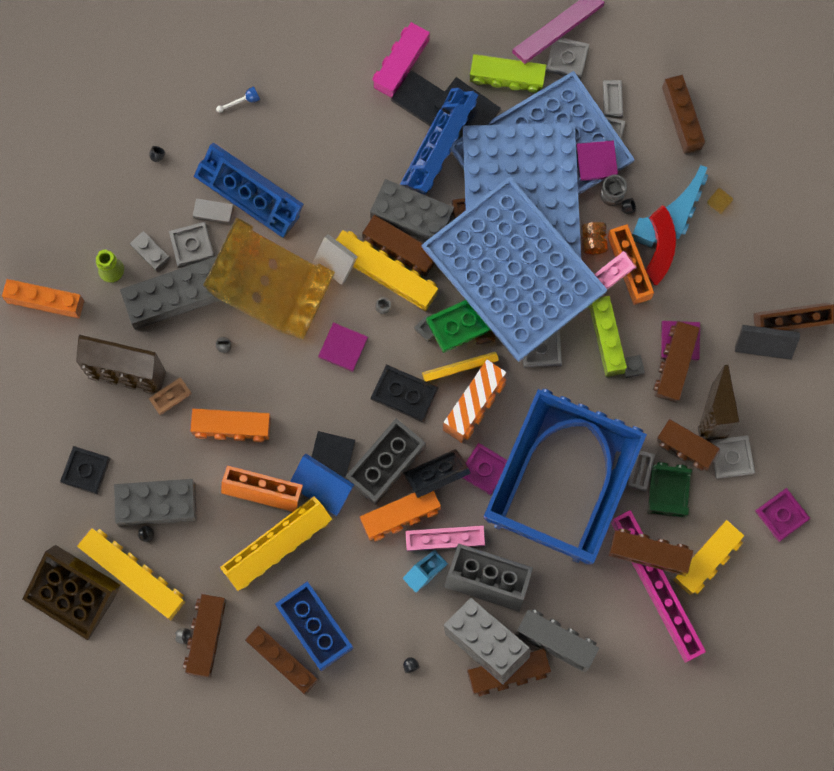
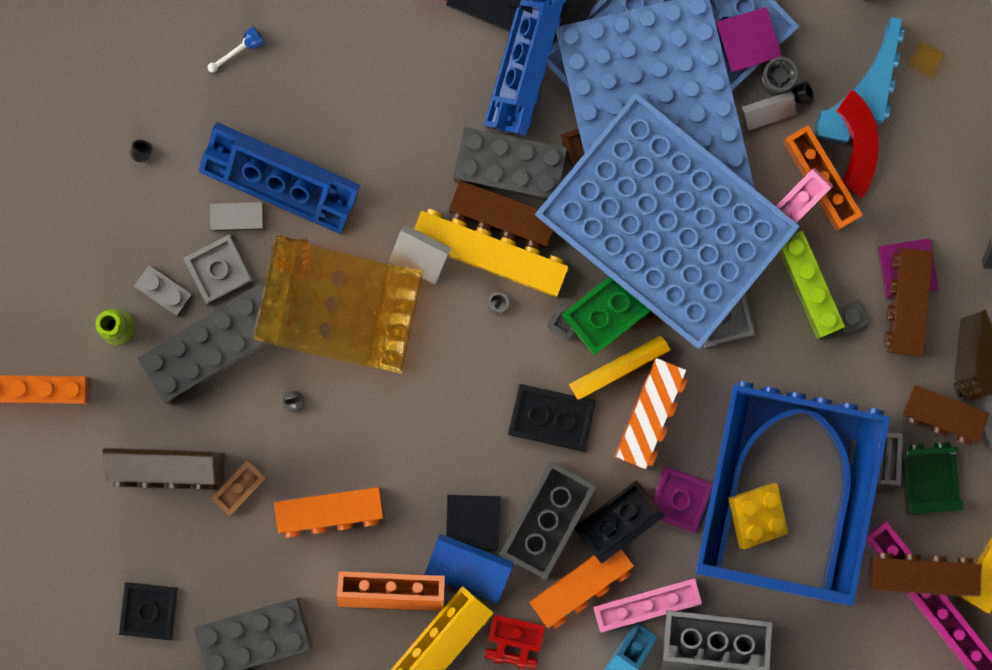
camera: 10 degrees left, 10 degrees up
magenta tile [318,322,368,372] -> none
clear orange wheel [582,222,608,255] -> none
none -> red plate [484,614,545,670]
none -> yellow plate [728,483,789,549]
none -> light grey tile [742,91,797,131]

